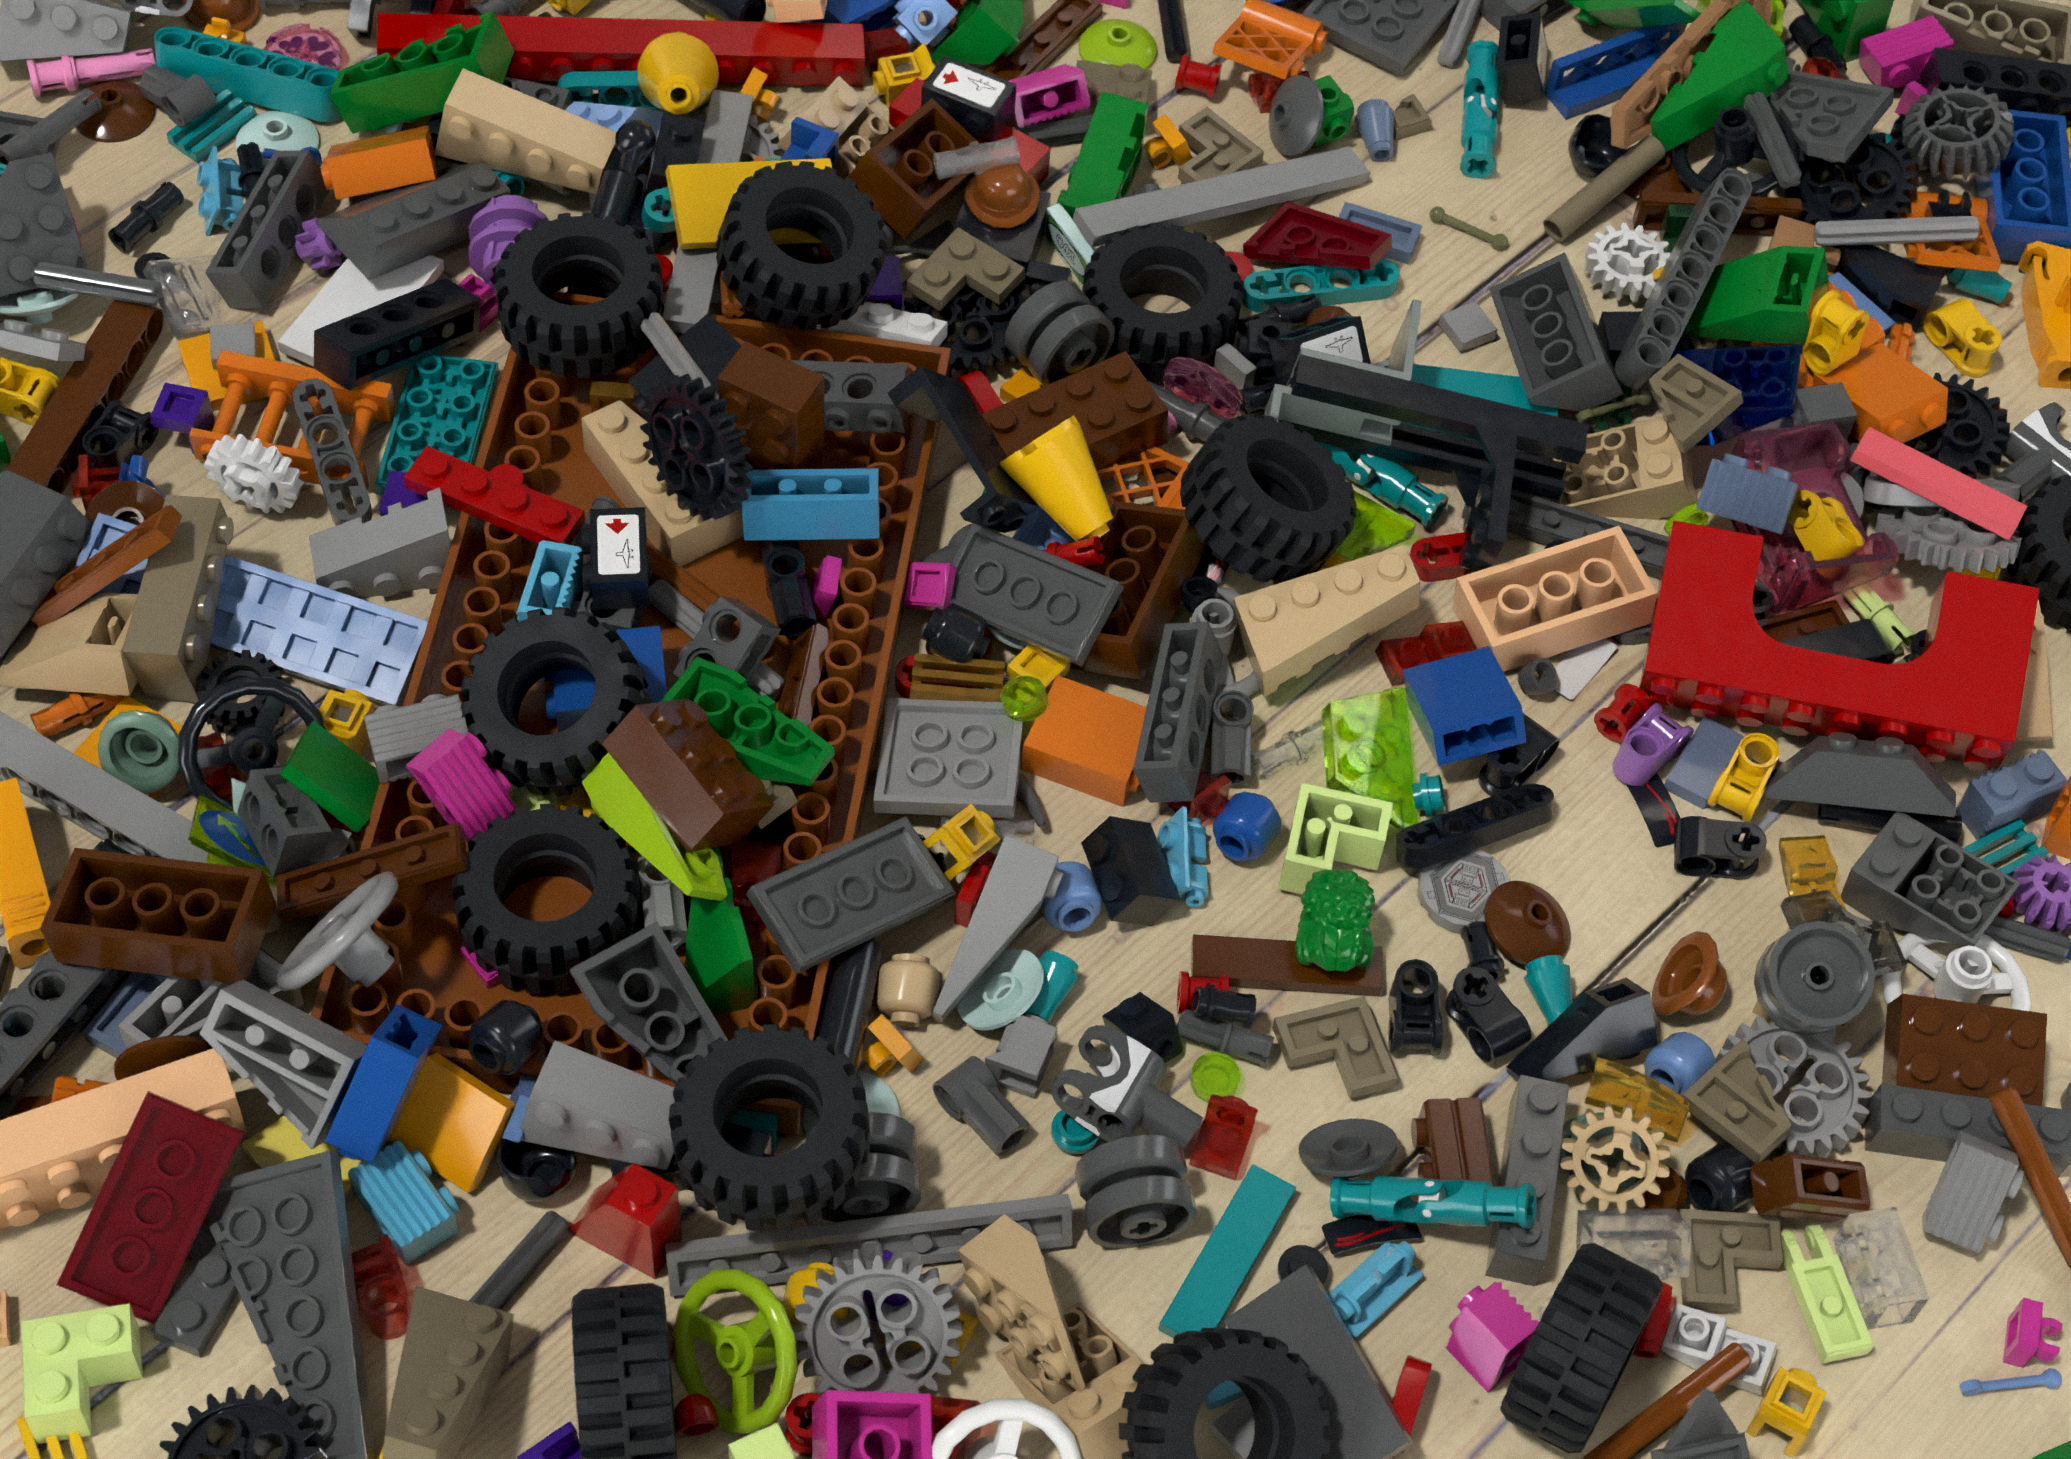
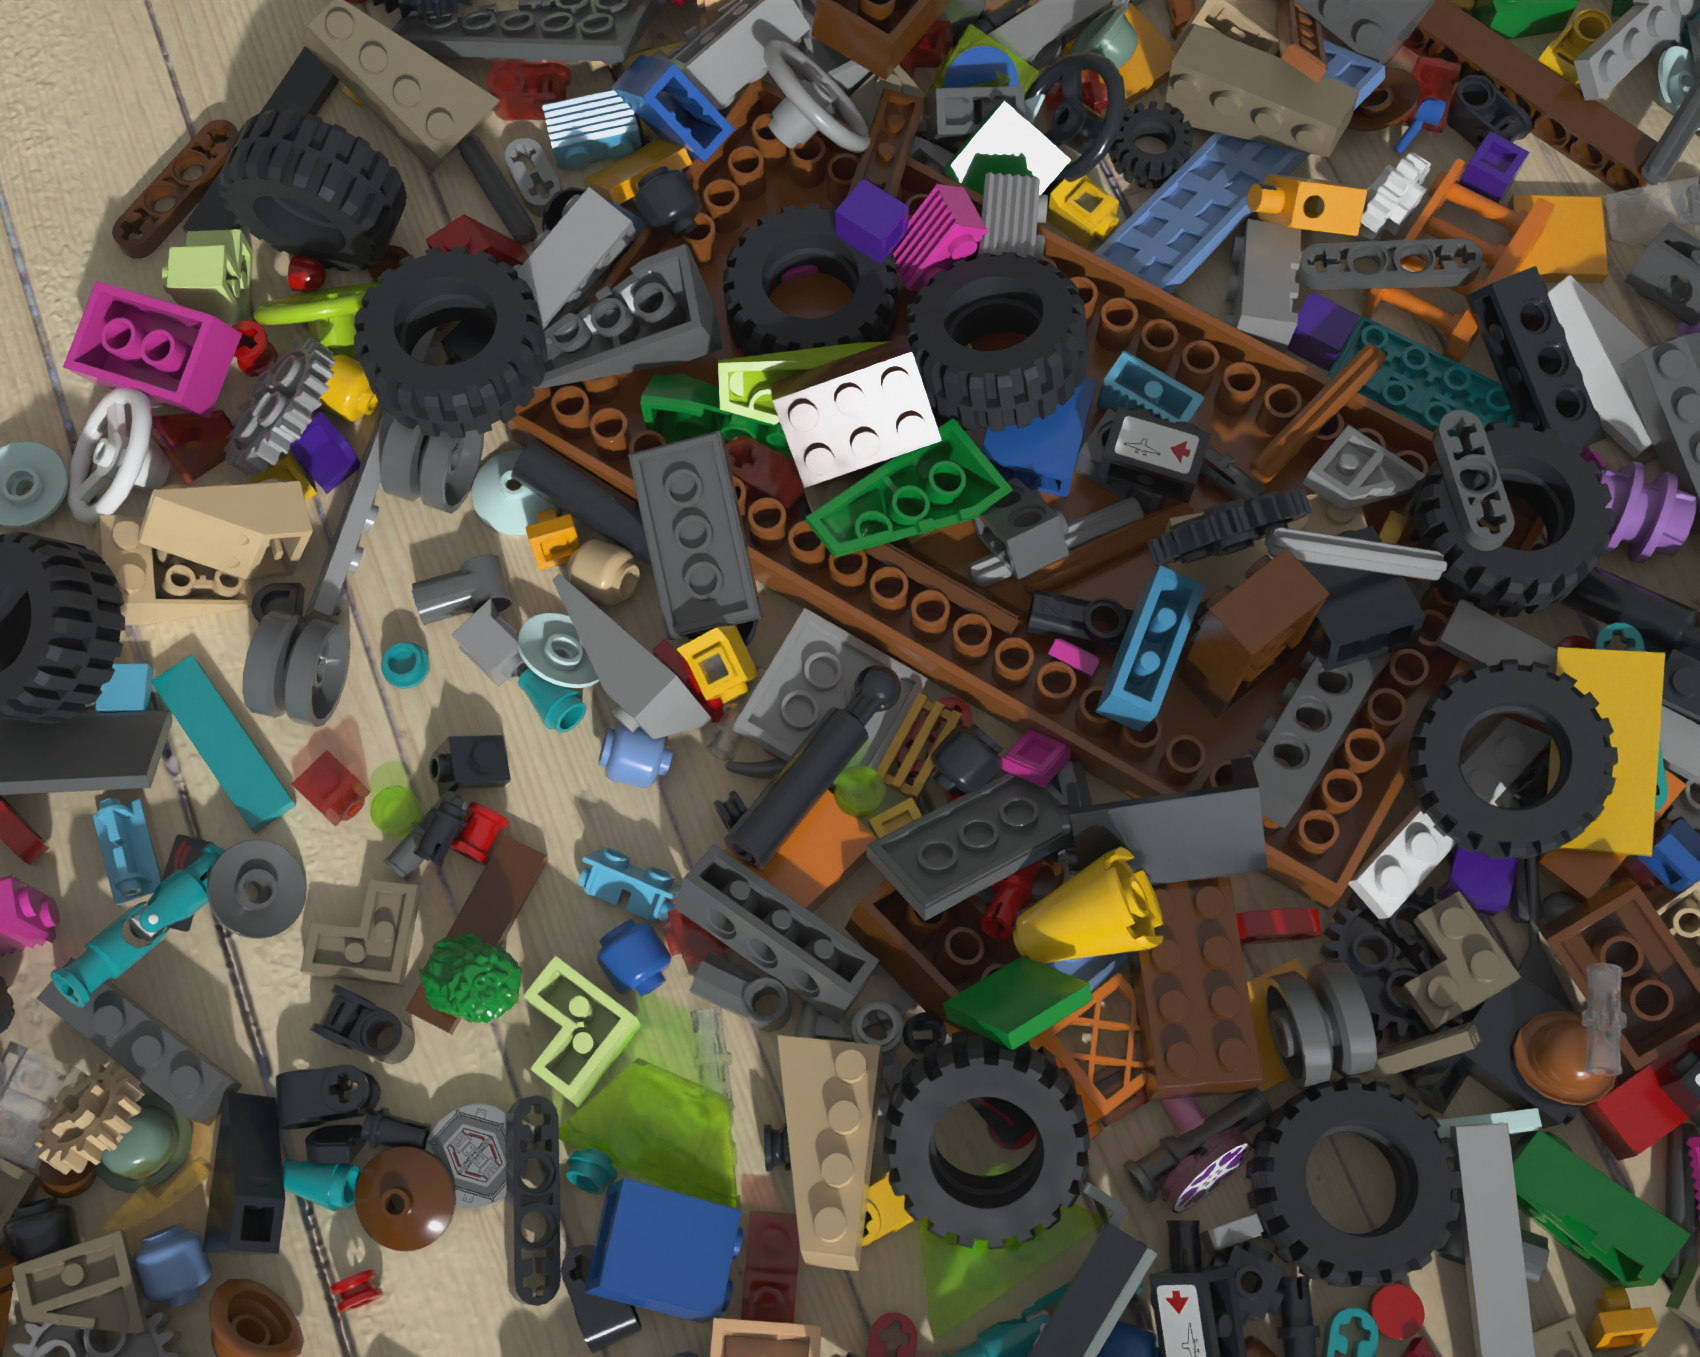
camera: 120 degrees right, 15 degrees up
light grey tile [210,322,257,369] -> none
red hinge [404,446,585,545] -> none
dark grey connector [1051,1025,1203,1150] -> none
black brick [1081,816,1181,926] -> none
black plate [1277,1245,1328,1285] -> none
reddish brown brick [1411,1097,1495,1186] -> none
none -> black tile [252,583,305,623]
none -> black tile [305,1124,366,1164]
none -> red bush [330,1269,384,1313]
none -> light grey beam [504,138,562,217]
none -> black bush [713,790,747,832]
none -> black piece [724,665,901,870]
none -> black bush [764,1123,792,1172]
none -> dark purple panel [835,180,909,264]
none -> green tile [943,956,1093,1050]
none -> light orange torso [1247,174,1367,236]
none -> dark orange axle [1249,344,1386,483]
none -> light grey wing [1303,425,1425,510]
none -> dark tan tile [1371,1022,1481,1080]
none -> dark grey beam [1432,410,1515,551]

